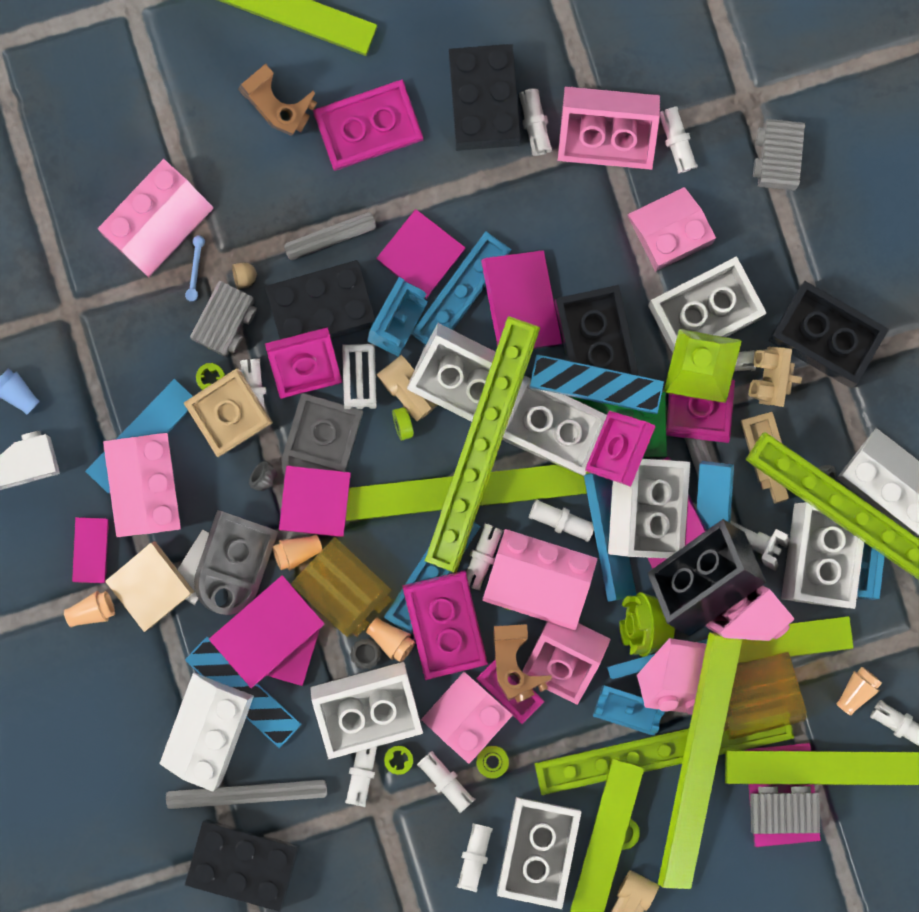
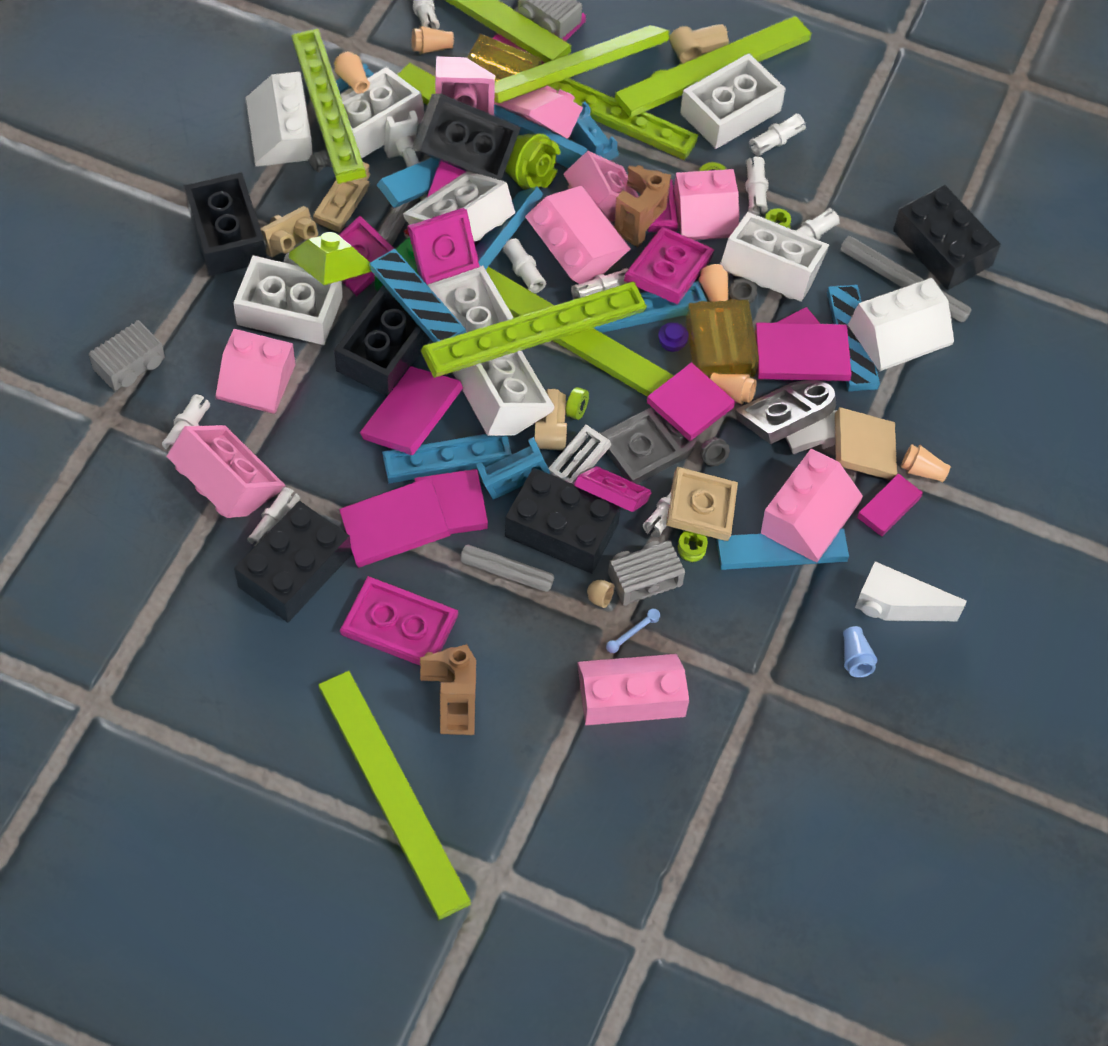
camera: 140 degrees left, 25 degrees down
none -> light nougat cone [334,52,370,94]
none -> dark pink tile [339,477,450,568]
none -> dark purple plate [658,323,689,352]

